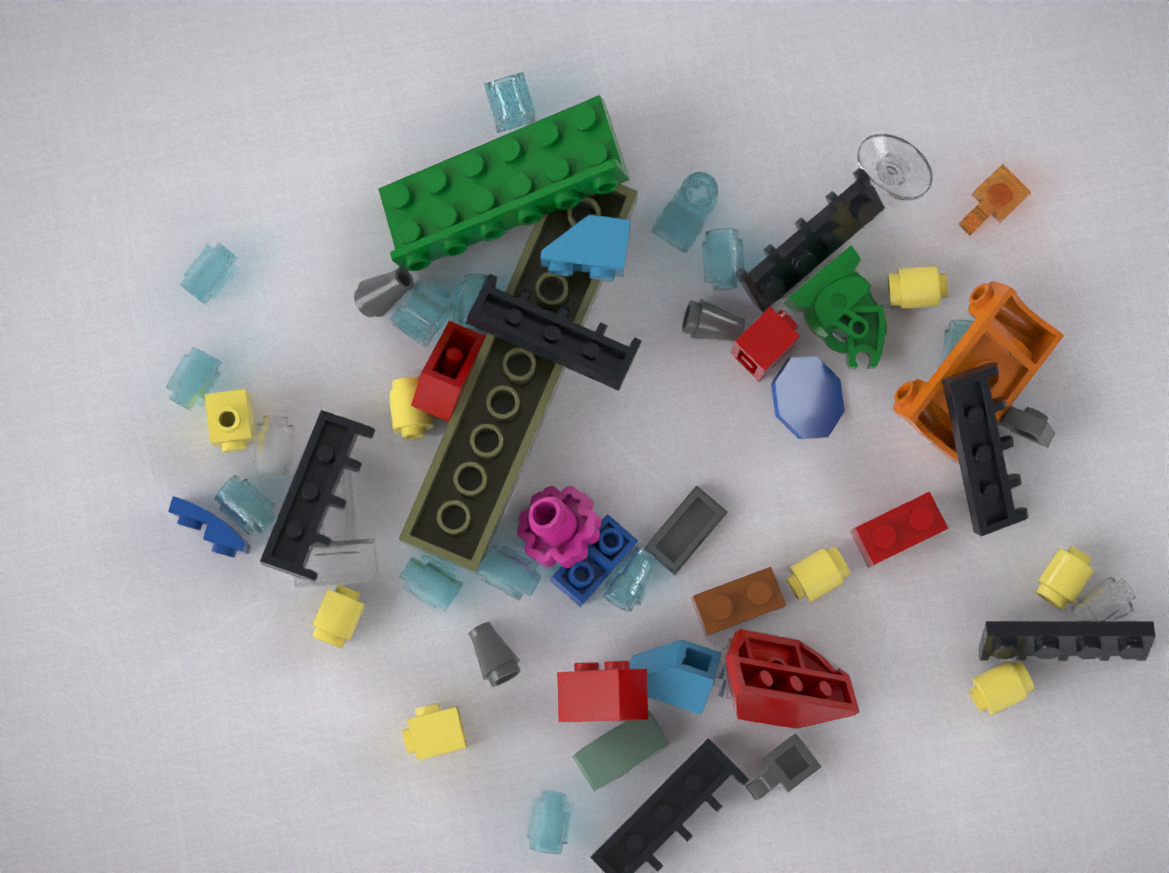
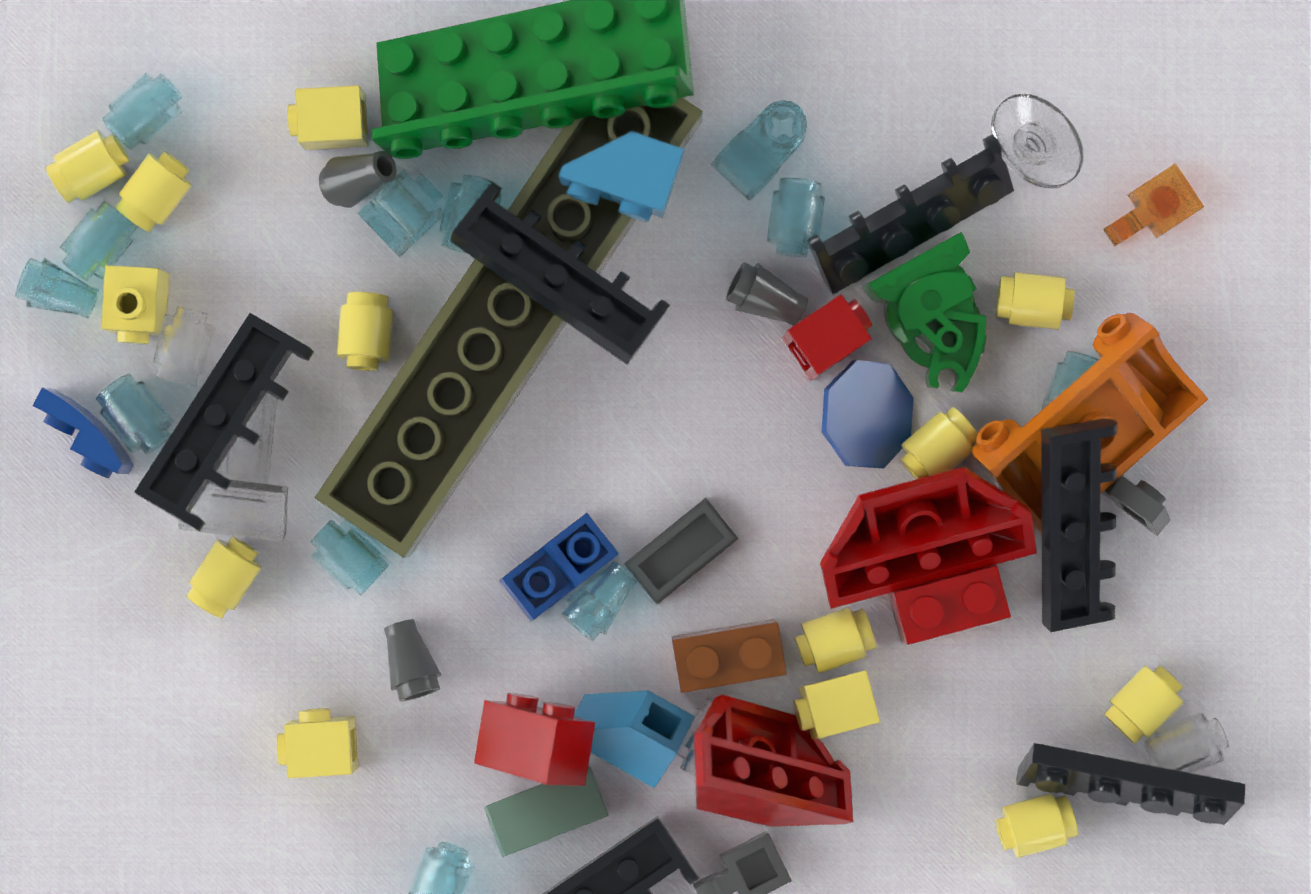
camera: 10 degrees right, 5 degrees up
red brick [411,320,486,422] -> none
clear light blue brick [478,545,542,601] -> none
dark pink plant [517,486,601,568] -> none
none -> clear light blue cone [15,258,100,319]
none -> light yellow brick [45,130,130,203]
none -> light yellow brick [115,151,192,232]
none -> light yellow brick [287,85,368,150]
none -> light yellow brick [793,670,880,739]
none -> red wedge [820,467,1037,609]
none -> light yellow brick [900,407,978,479]

